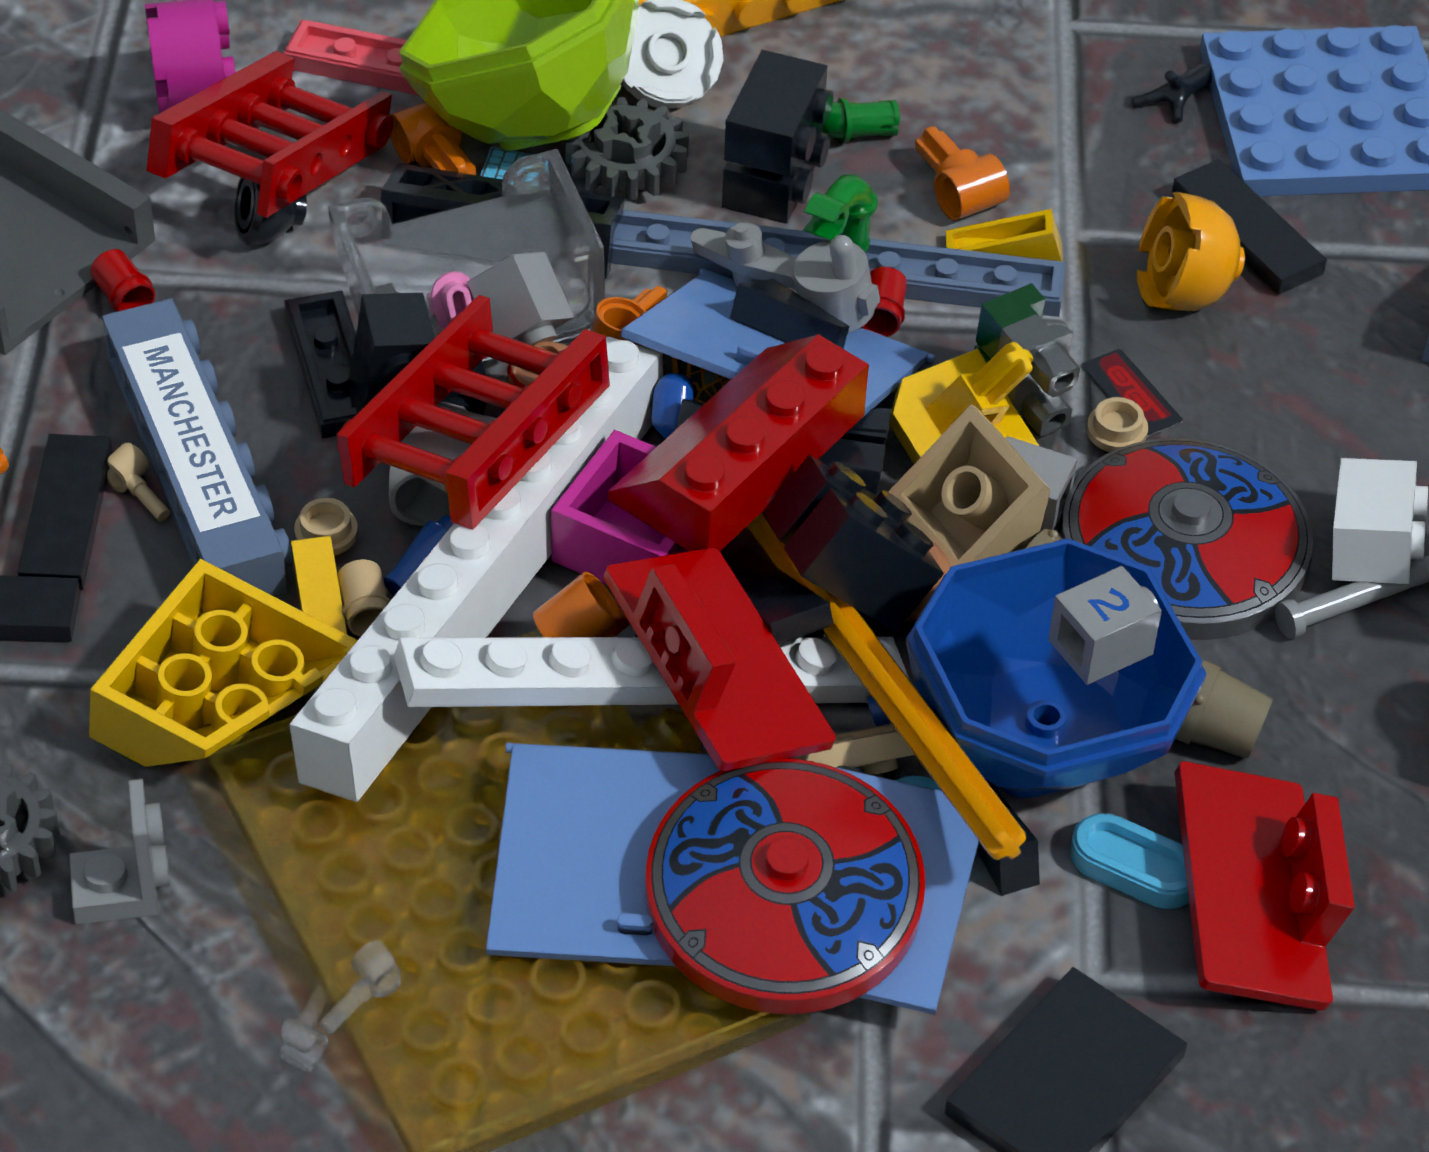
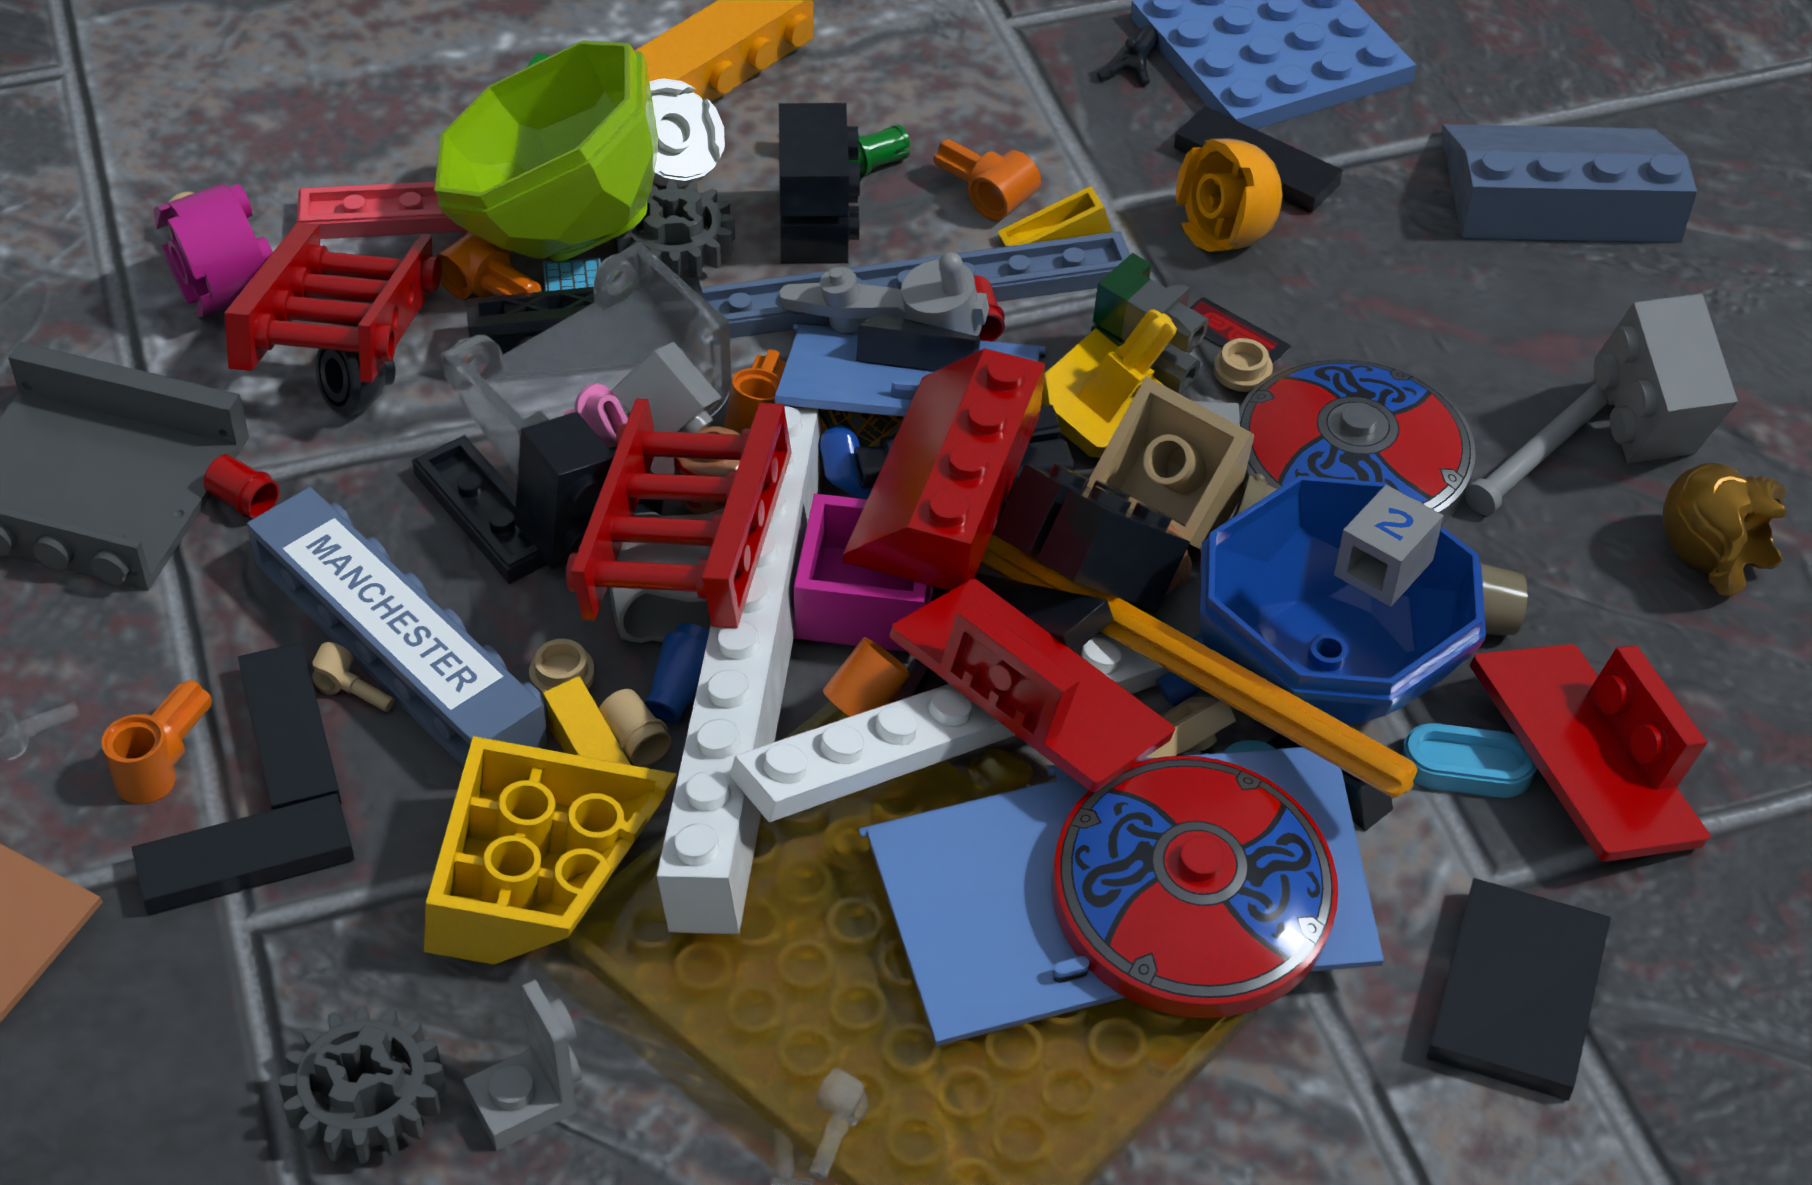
camera: 20 degrees left, 0 degrees up
green piece [803,175,878,252] -> none
white brick [1332,458,1428,584] -> none

